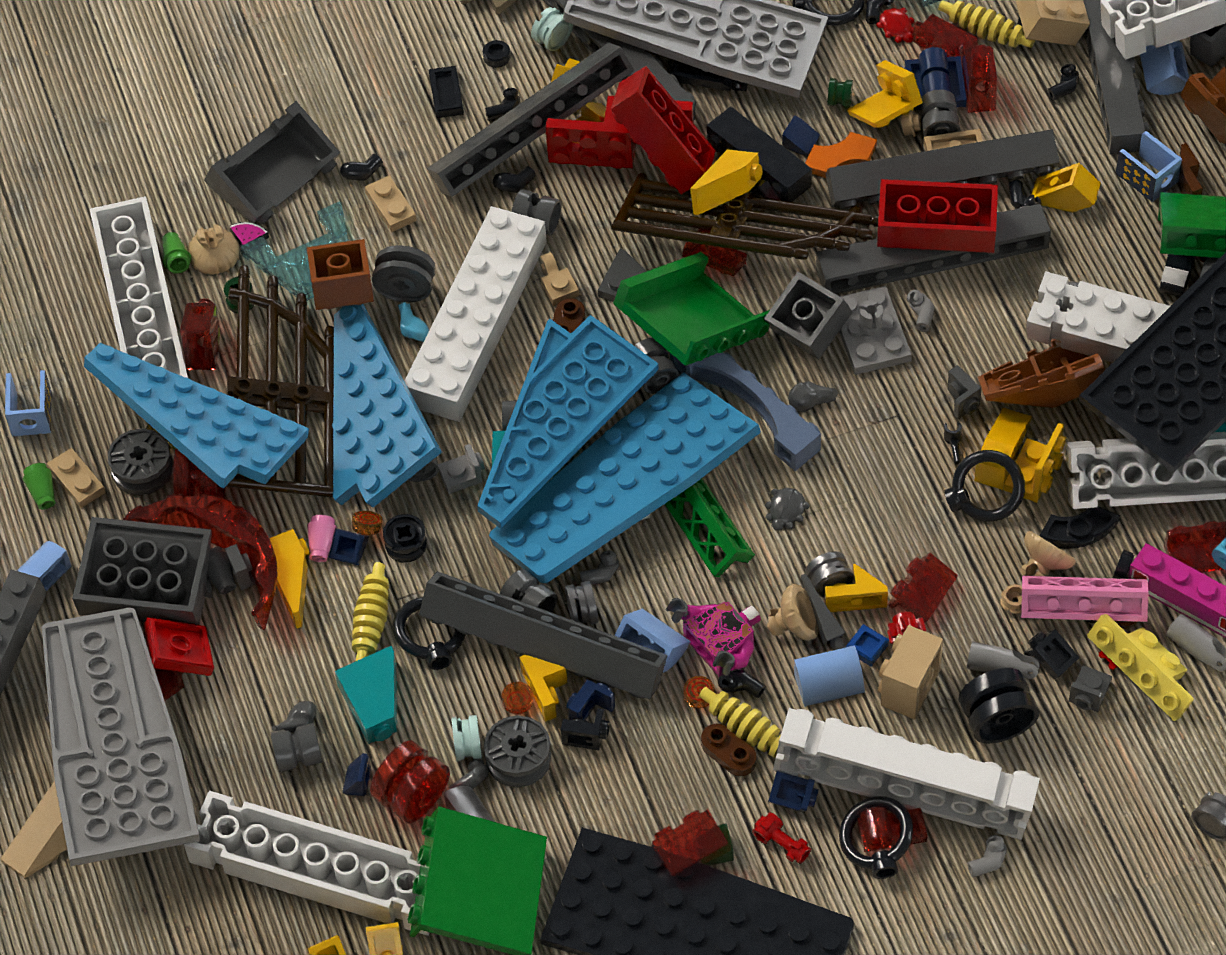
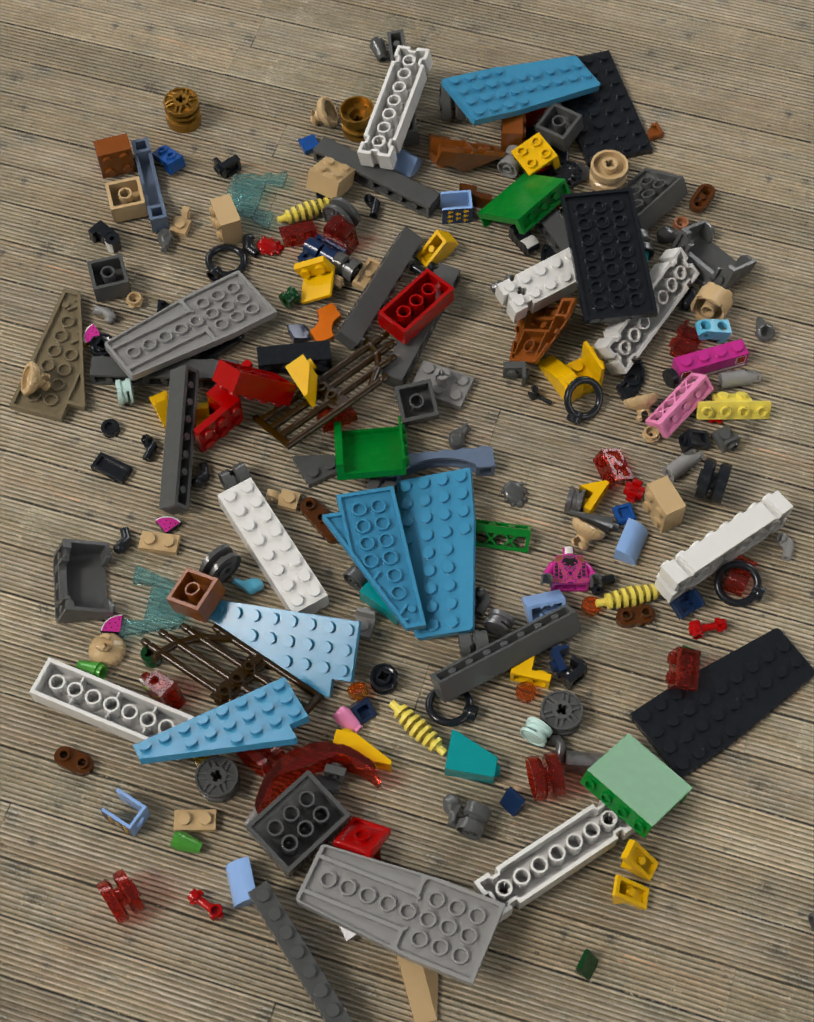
camera: 55 degrees left, 5 degrees up
light grey arm [907,290,935,332] -> none
none -> reddish brown plate [54,746,94,776]
none -> dark pink tile [155,516,182,534]
none -> dark grey wheel [322,197,361,235]

